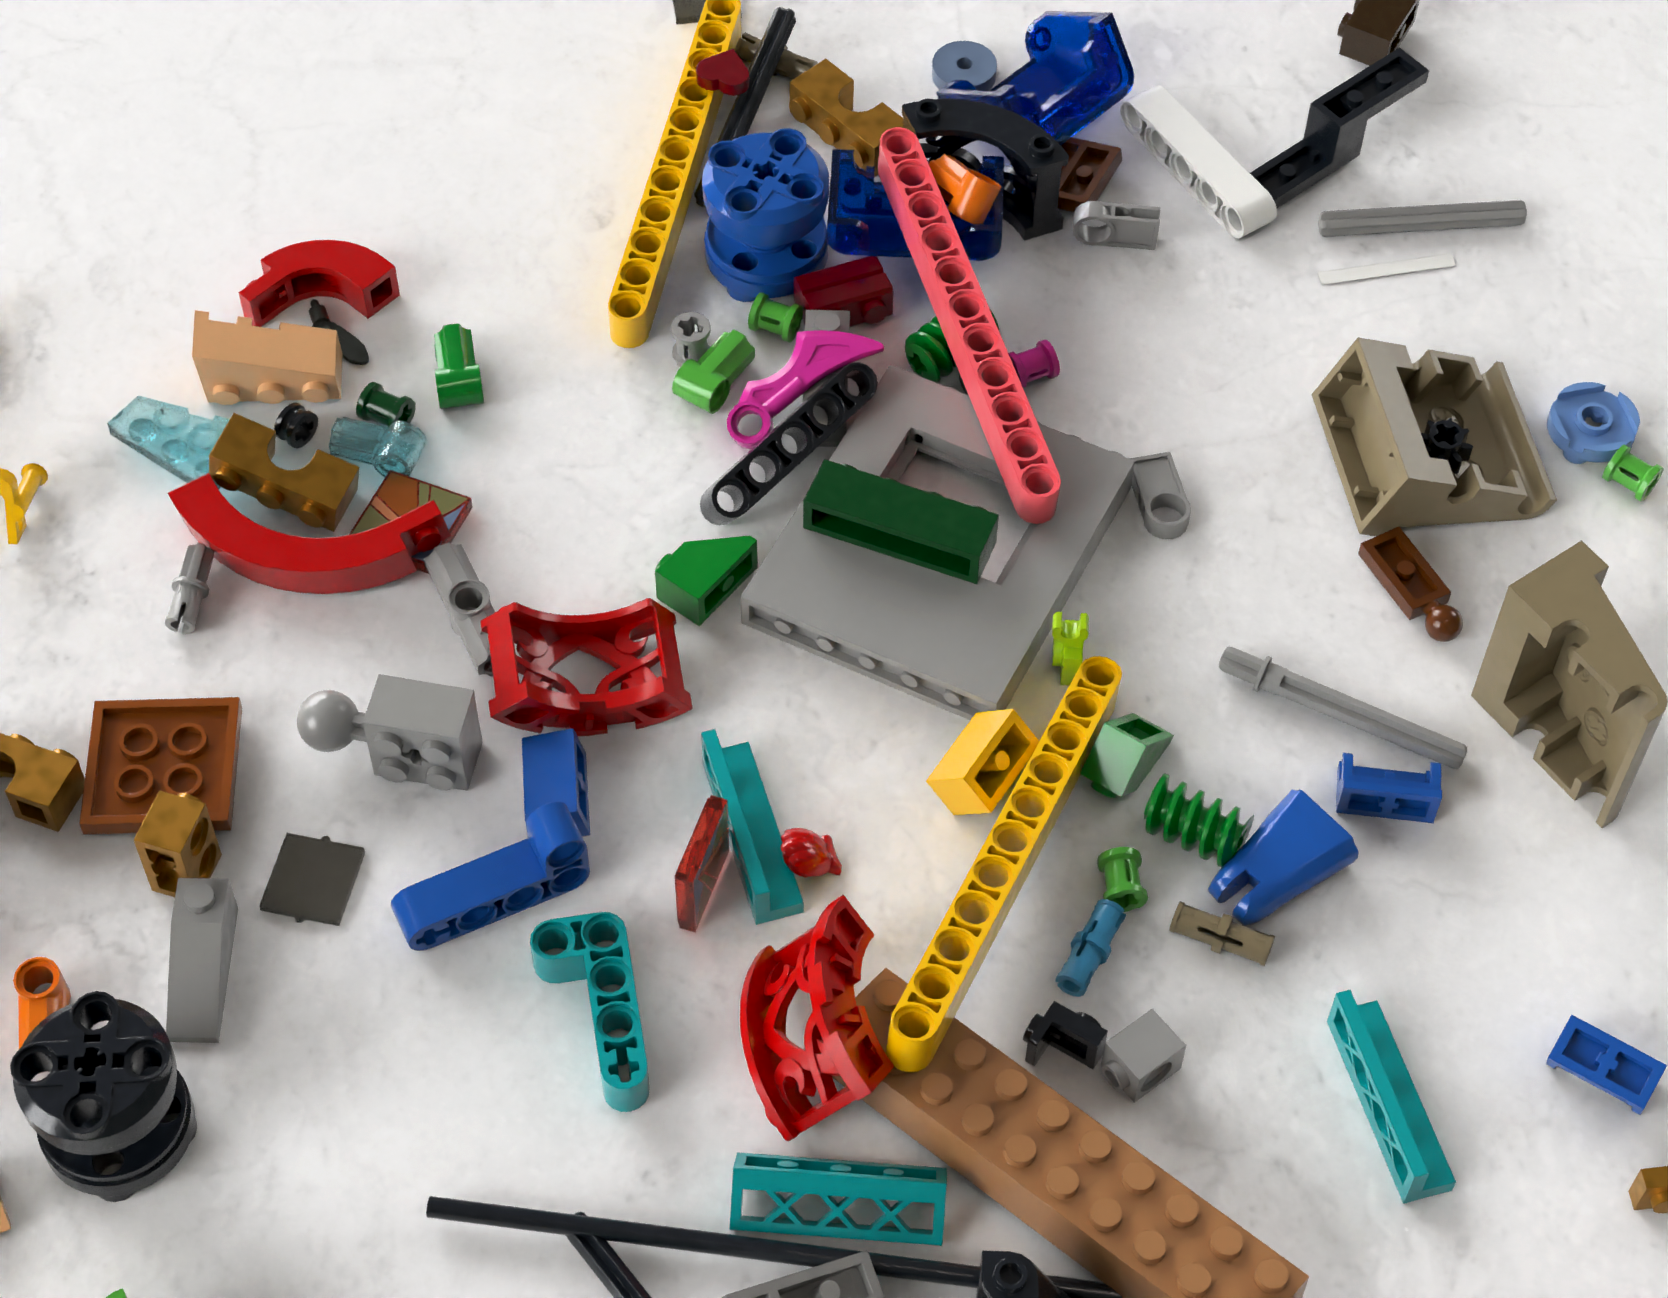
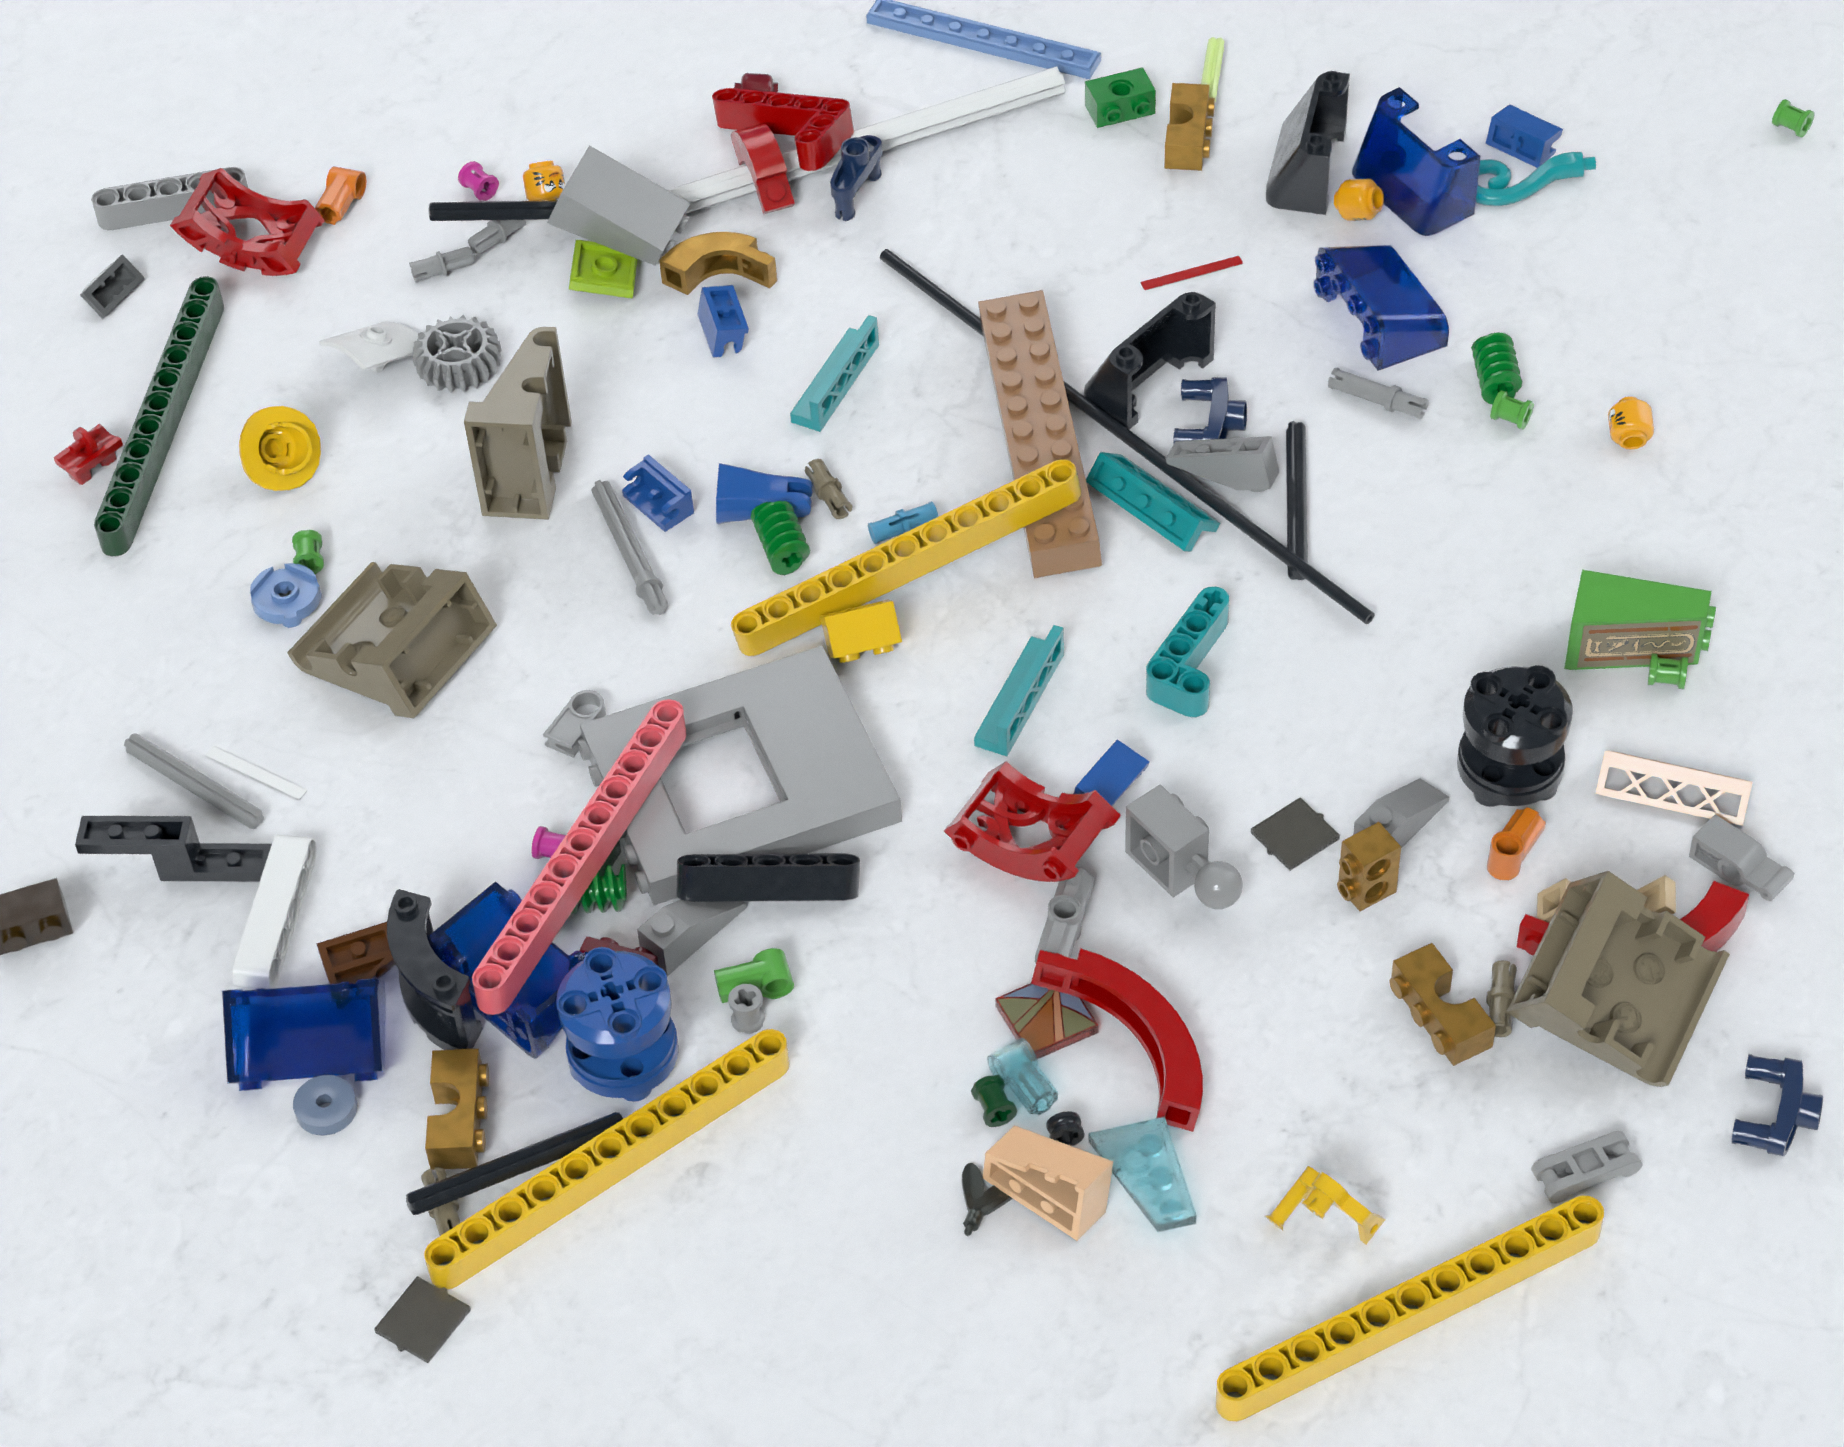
camera: 135 degrees left, 5 degrees down
dark orange plate [79,697,242,835] -> none
light grey axle [165,543,214,634] -> none
pearl gold arch [209,413,360,532] -> none
red arch [238,240,400,327] -> none
blue beam [390,802,590,951] -> none
green piece [434,323,484,409] -> none
green slope [655,536,758,627] -> none
clear red tile [674,795,729,932] -> none
dark red tile [696,49,749,96] -> none
dark pink piece [727,330,884,449] -> none
red fence [740,895,894,1142] -> none
bright green bush [748,292,803,343] -> none
red animal [781,828,842,878] -> none
dark green brick [803,459,999,584] -> none
orange piece [929,154,1002,226] -> none
black bracket [1023,1001,1108,1070] -> none
lime plate [1052,612,1089,686] -> none
light grey piece [1073,201,1160,250] -> none
green slope [1080,713,1174,798] -> none
bright green bush [1097,847,1148,912] -> none
light grey brick [1101,1009,1186,1103] -> none
reddish brown plate [1358,526,1463,642] -> none
black gear [1421,418,1473,474] -> none

